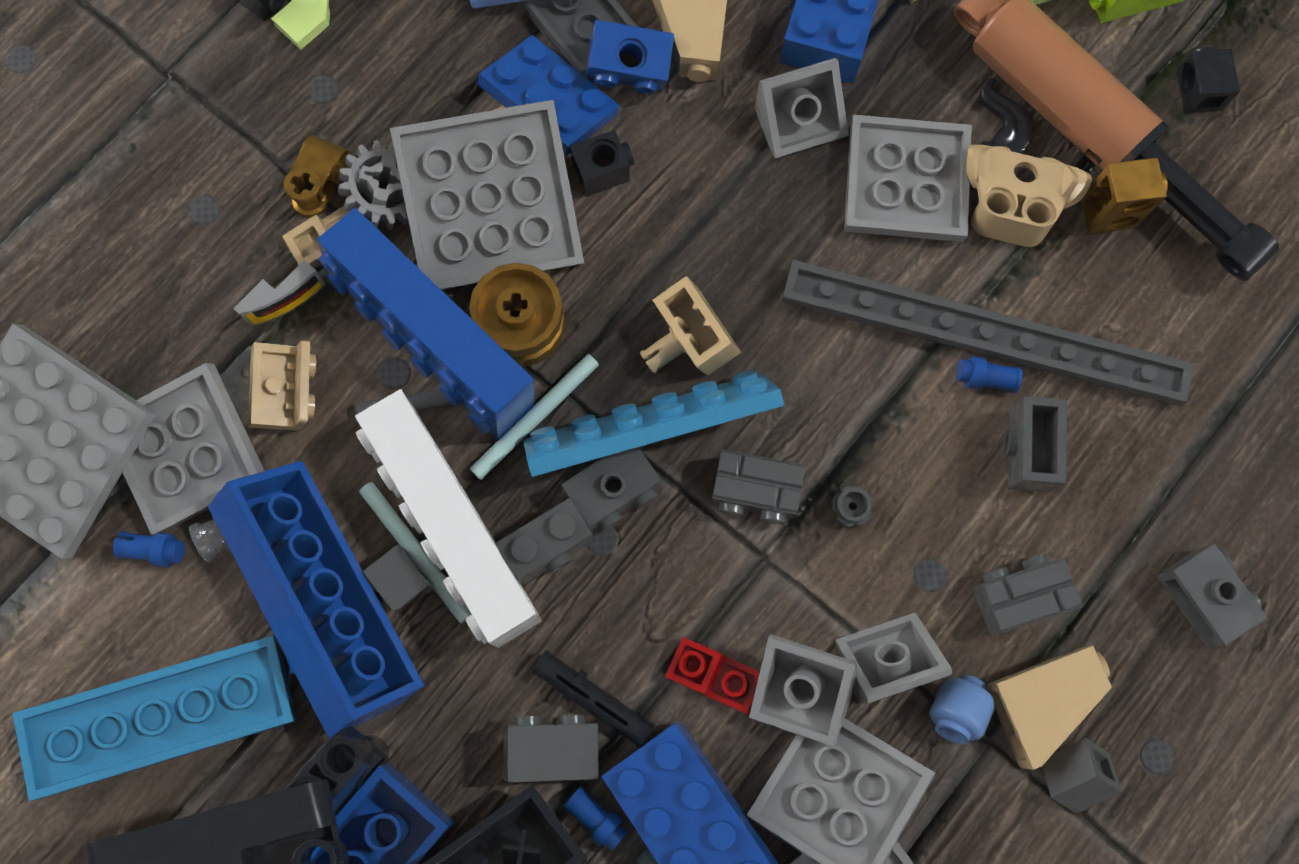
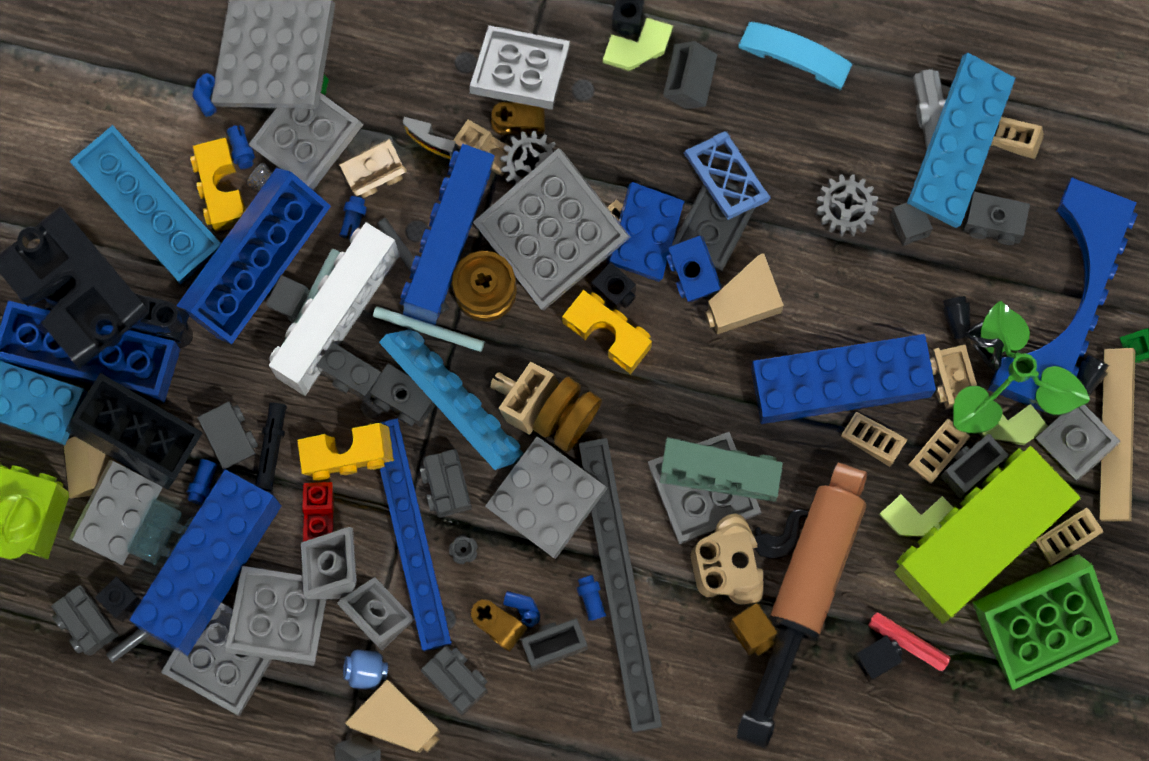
camera: 70 degrees right, 0 degrees up
light grey slope [754,58,849,159] -> none
none -> yellow arch [190,137,245,233]
none -> blue arm [193,73,217,117]
none -> yellow arch [297,423,394,480]
none -> blue animal [339,196,367,240]
none -> blue plate [380,418,452,652]
none -> light grey plate [470,26,570,110]
none -> pearl gold piece [471,600,527,652]
none -> light grey plate [485,436,608,559]
none -> blue arm [503,591,540,627]
none -> pearl gold wheel [533,377,602,453]
none -> yellow arch [562,290,652,374]
none -> sand green wedge [660,437,783,502]
none -> coral axle [868,612,950,671]

